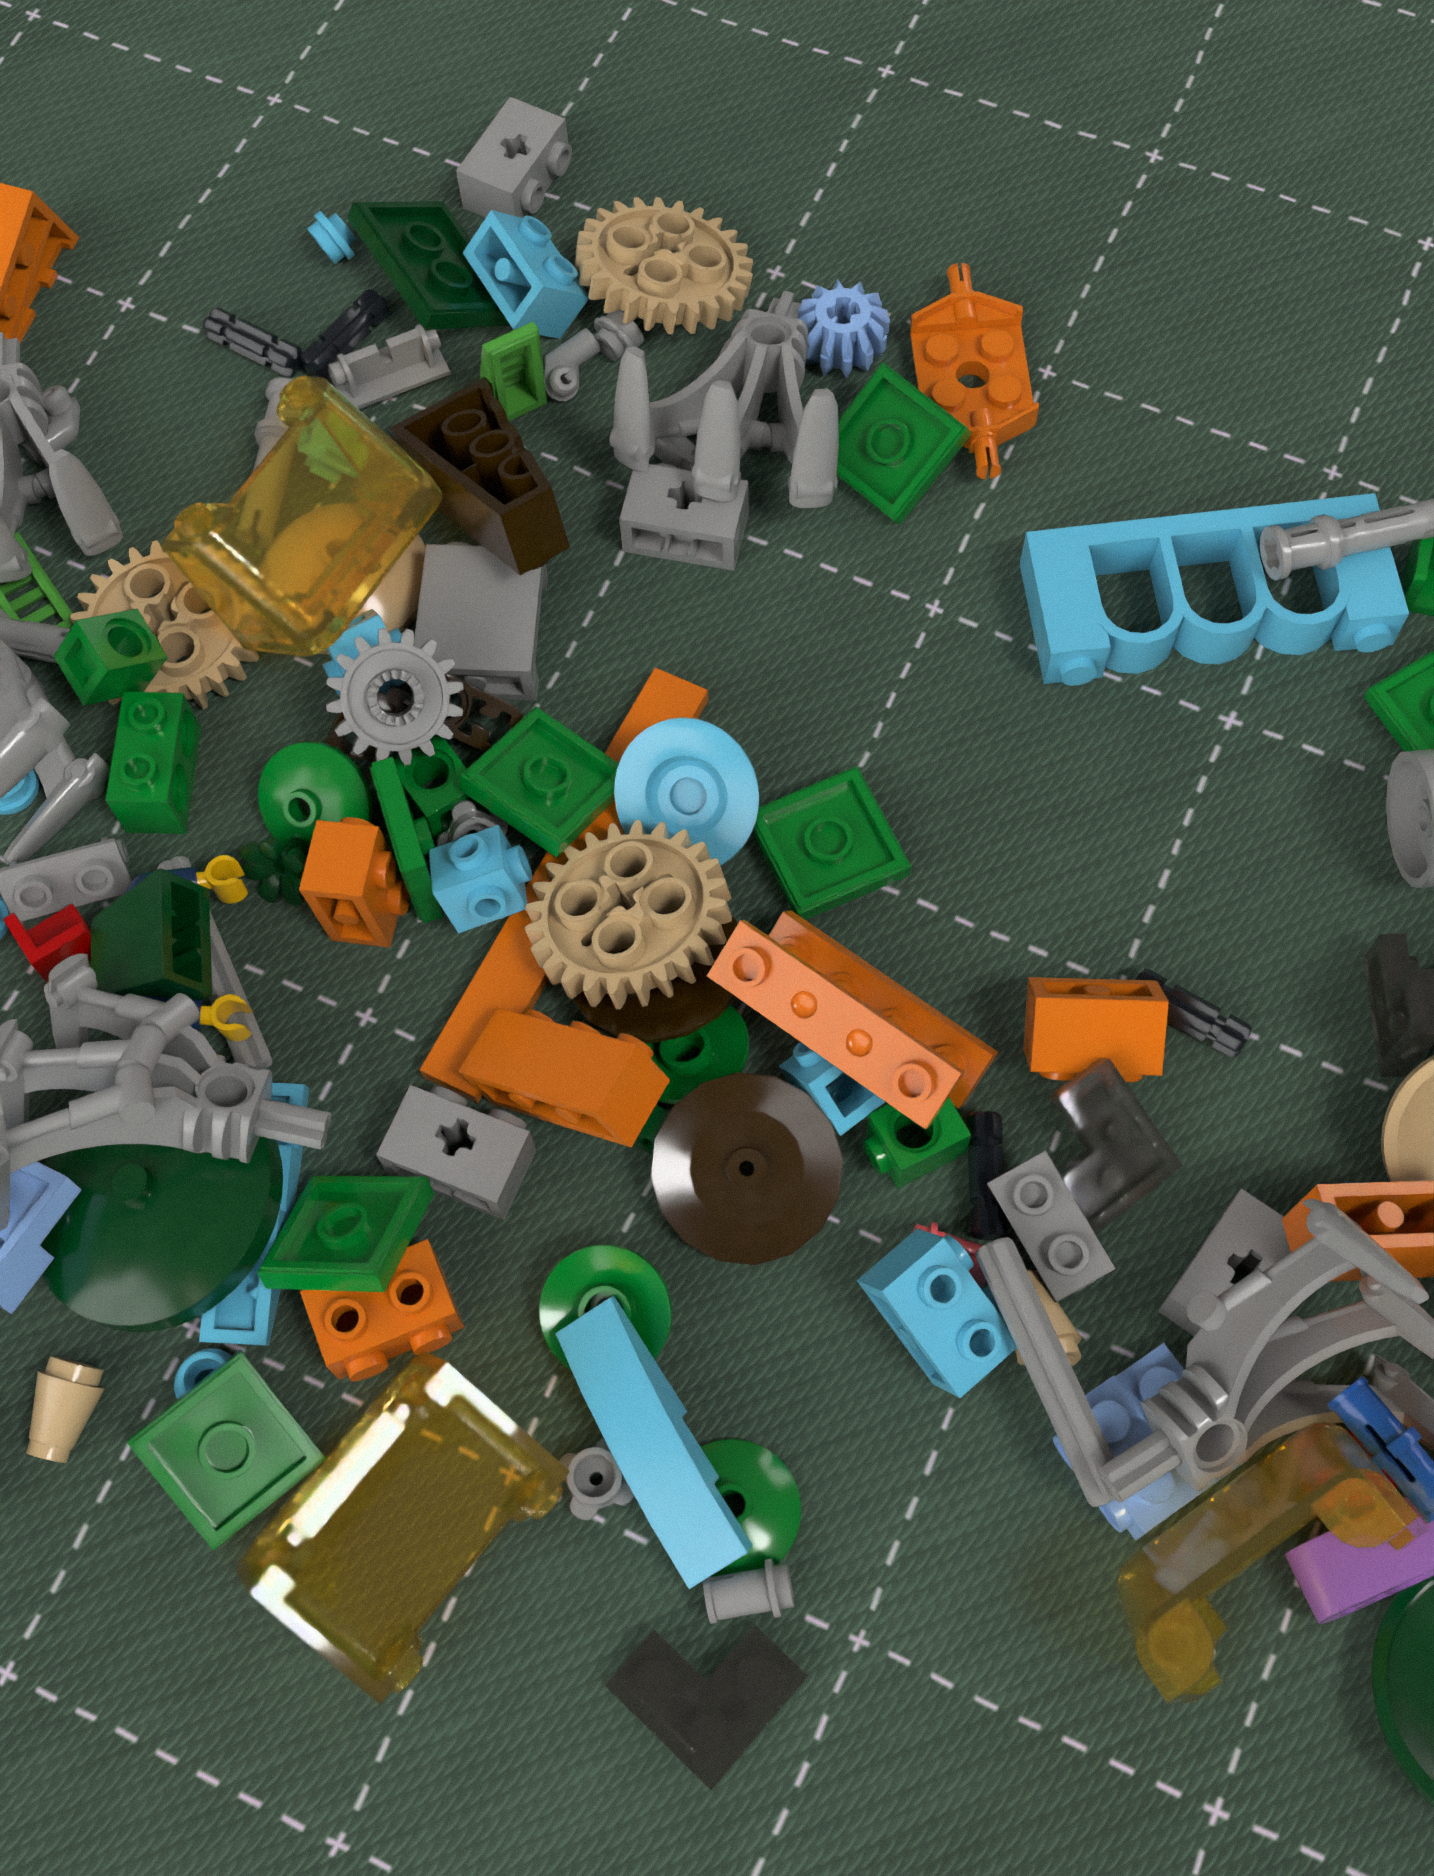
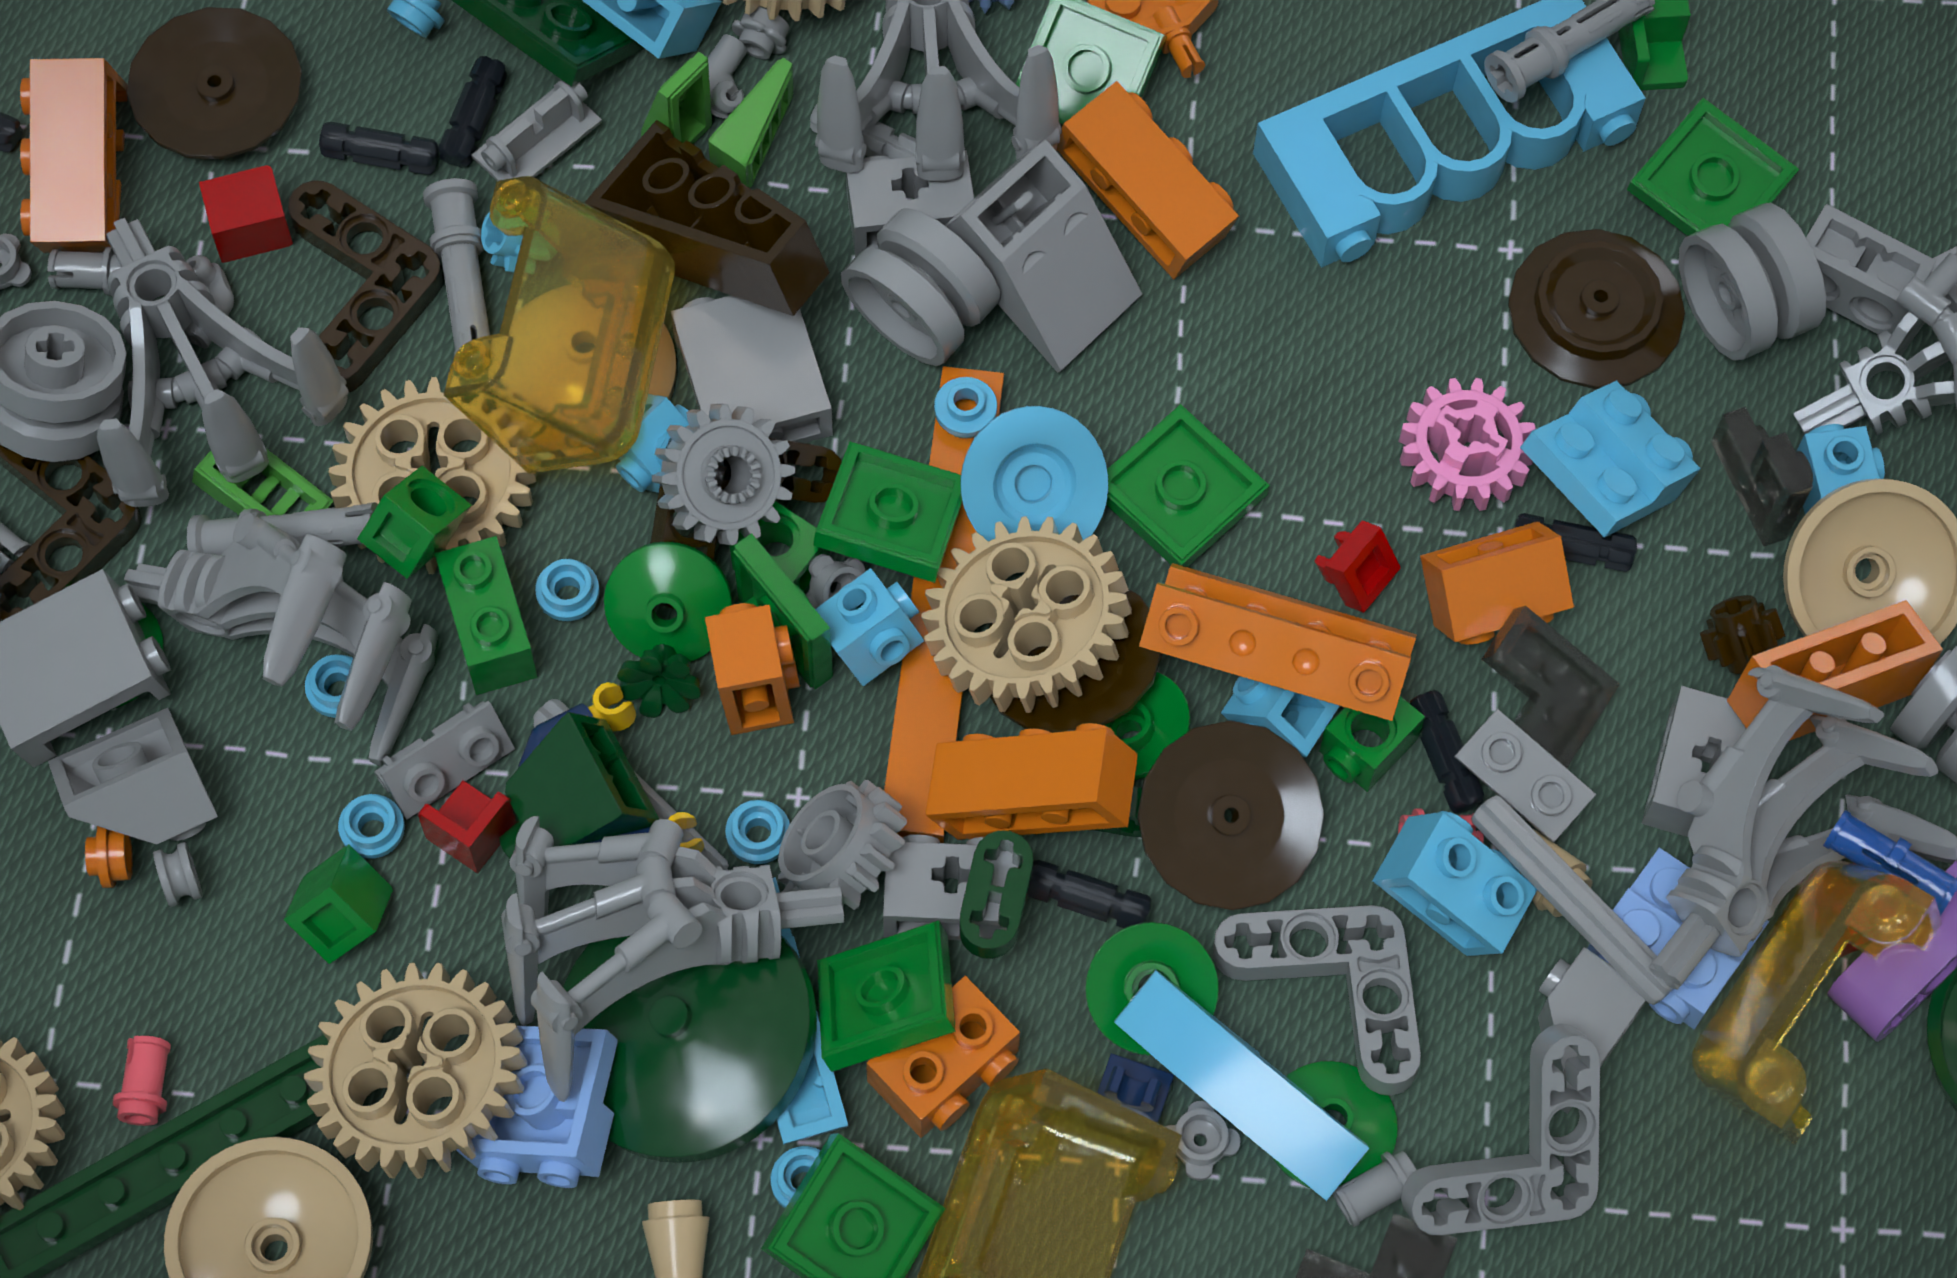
camera: 25 degrees left, 0 degrees up
none -> dark brown piece [127,7,302,160]
none -> red panel [199,165,293,263]
none -> dark brown beam [288,180,443,392]
none -> medium azure plate [535,559,600,621]
none -> bright green slope [708,58,794,188]
none -> medium azure plate [725,800,790,864]
none -> light grey gear [778,780,907,910]
none -> light grey wheel [841,208,1000,366]
none -> medium azure plate [935,377,997,438]
none -> light grey slope [945,139,1142,373]
none -> dark green beam [959,831,1033,959]
none -> black axle [1027,860,1151,928]
none -> orange brick [1057,81,1239,280]
none -> dark blue tile [1089,1053,1174,1143]
none -> light grey beam [1212,905,1421,1096]
none -> red tile [1314,520,1401,613]
none -> bright pink gear [1399,378,1536,511]
none -> light grey beam [1401,1024,1600,1235]
none -> dark brown piece [1508,229,1685,389]
none -> medium azure plate [1520,380,1701,538]
none -> light grey slope [1538,947,1646,1114]
none -> dark brown gear [1700,595,1785,674]

